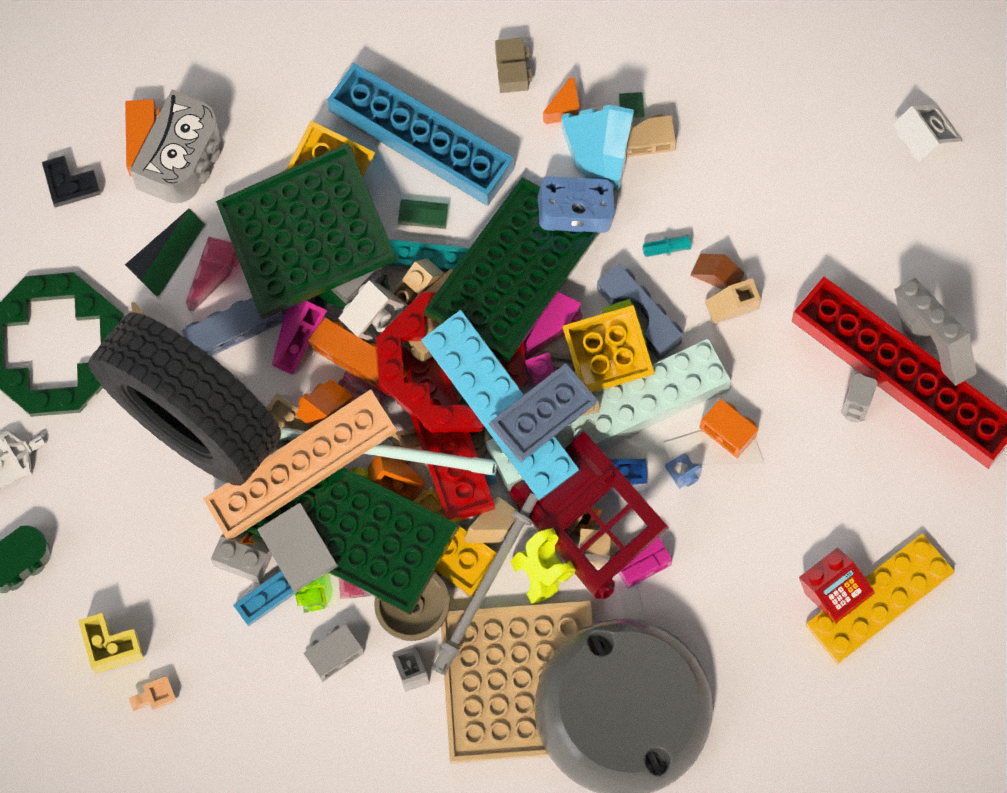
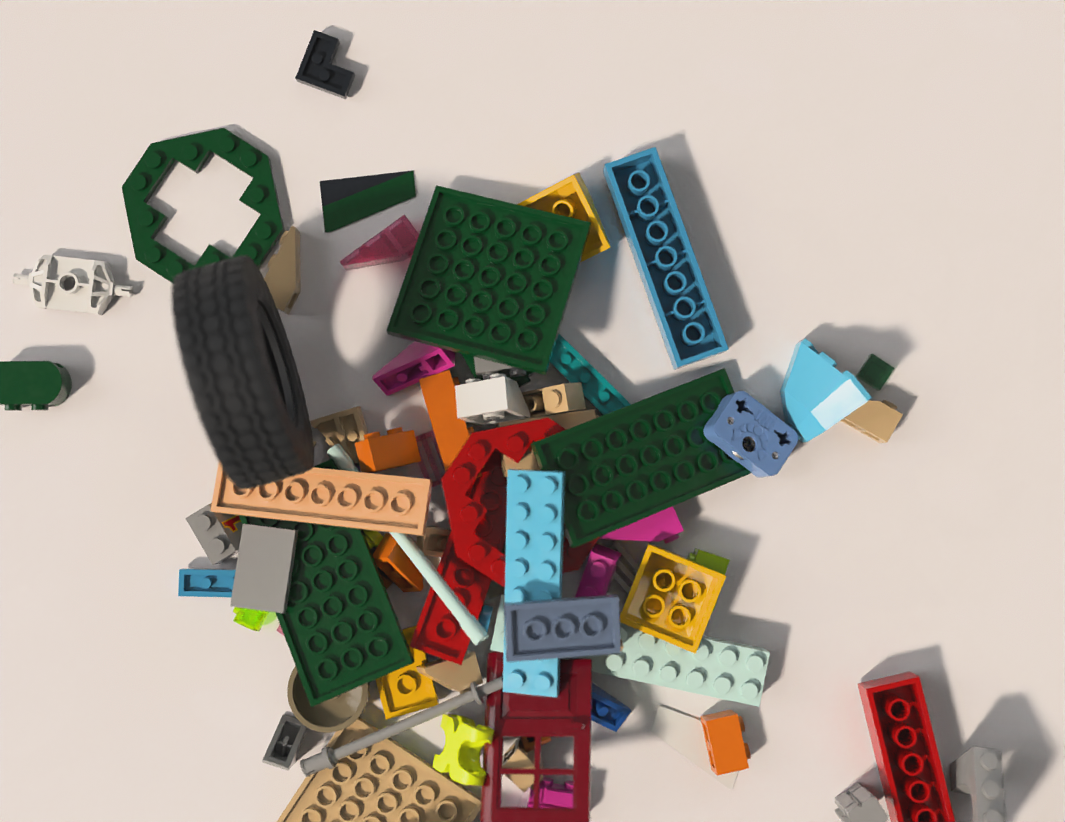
camera: 35 degrees right, 15 degrees up
light yellow brick [78,613,144,674] -> none
orange slope [125,99,161,176] -> none
light nougat plate [129,676,176,711] -> none
light grey brick [130,89,221,203] -> none
sand blue brick [182,297,284,356] -> none
light grey brick [303,624,364,682] -> none
clear green tile [398,199,449,229] -> none
yellow tile [413,487,443,515] -> none
dark tan piece [495,38,532,93] -> none
orange slope [543,76,580,124] -> none
sand blue arch [597,264,683,360] -> none
teal axle [642,234,691,257] -> none
medium blue bracket [665,453,702,489] -> none
dark orange slope [690,254,745,290] -> none
tan slope [705,278,761,324] -> none

